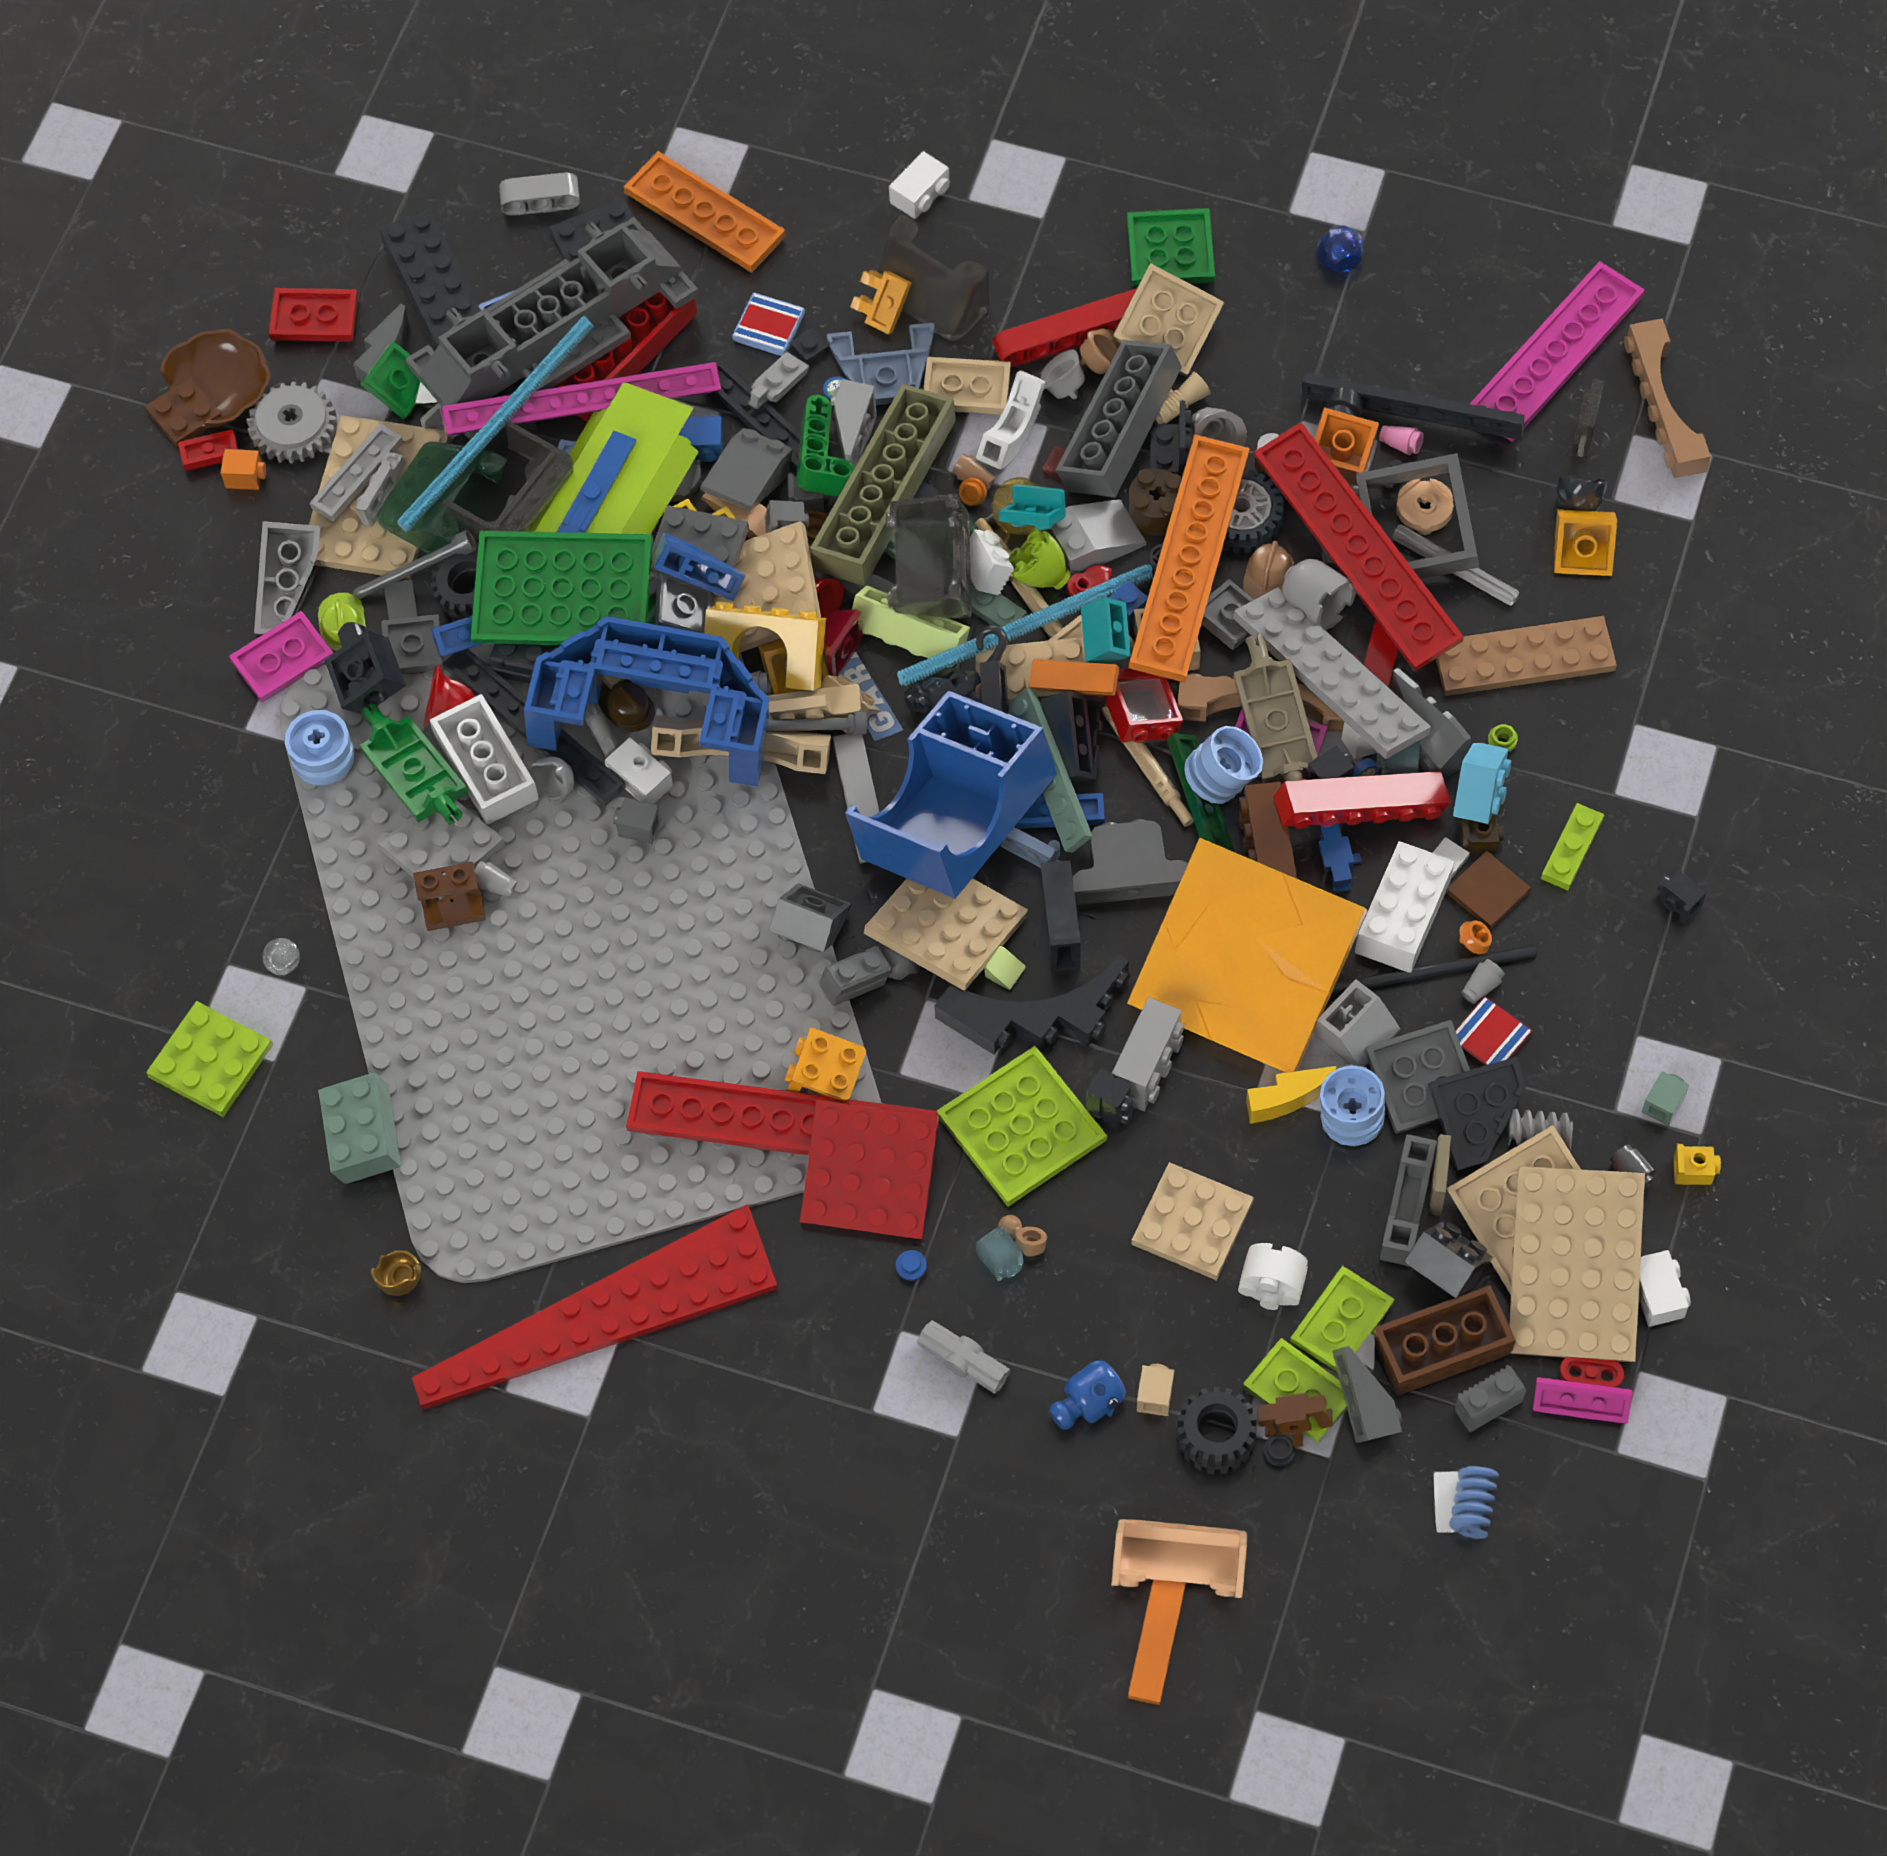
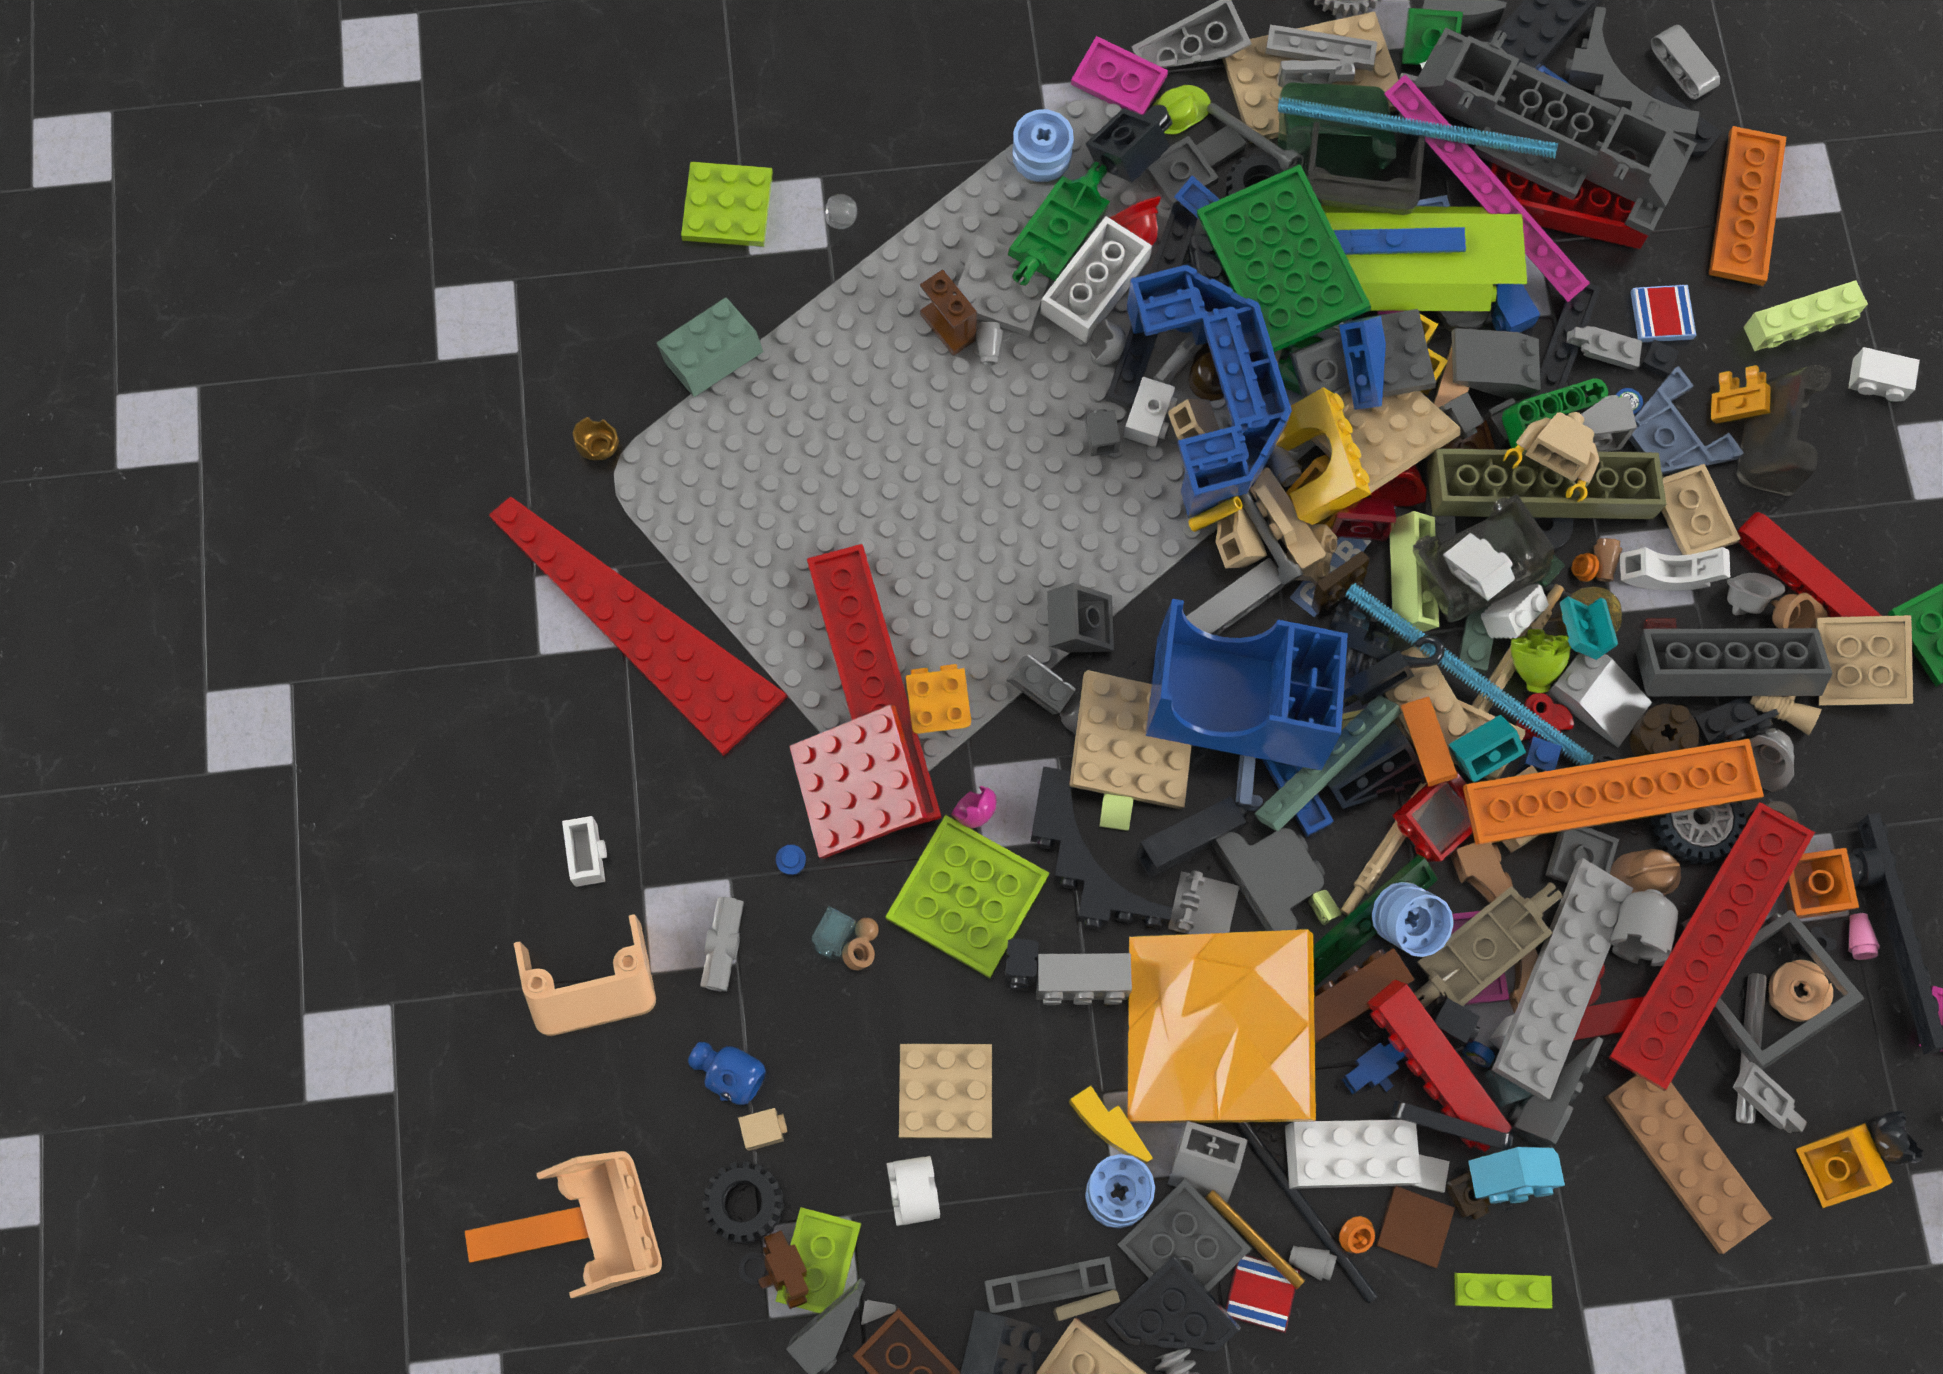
camera: 60 degrees right, 10 degrees up
lime plate [1290,1266,1395,1373] -> none
lime plate [1488,724,1518,752] -> none
none -> light nougat windscreen [514,914,656,1036]
none -> white brick [562,816,607,887]
none -> dark pink hair [951,786,997,828]
none -> light grey hinge [1168,871,1239,934]
none -> yellow piece [1188,496,1243,532]
none -> pearl gold bar [1205,1190,1305,1289]
none -> yellowish green slope [1308,890,1342,926]
none -> dark brown plate [1311,551,1370,615]
none -> black beam [1391,1101,1514,1151]
none -> white brick [1443,533,1515,601]
none -> tan torso [1503,412,1599,502]
none -> dark grey arch [1564,6,1699,141]
none -> light grey hinge [1733,1062,1807,1133]
none -> yellowish green brick [1743,280,1868,351]

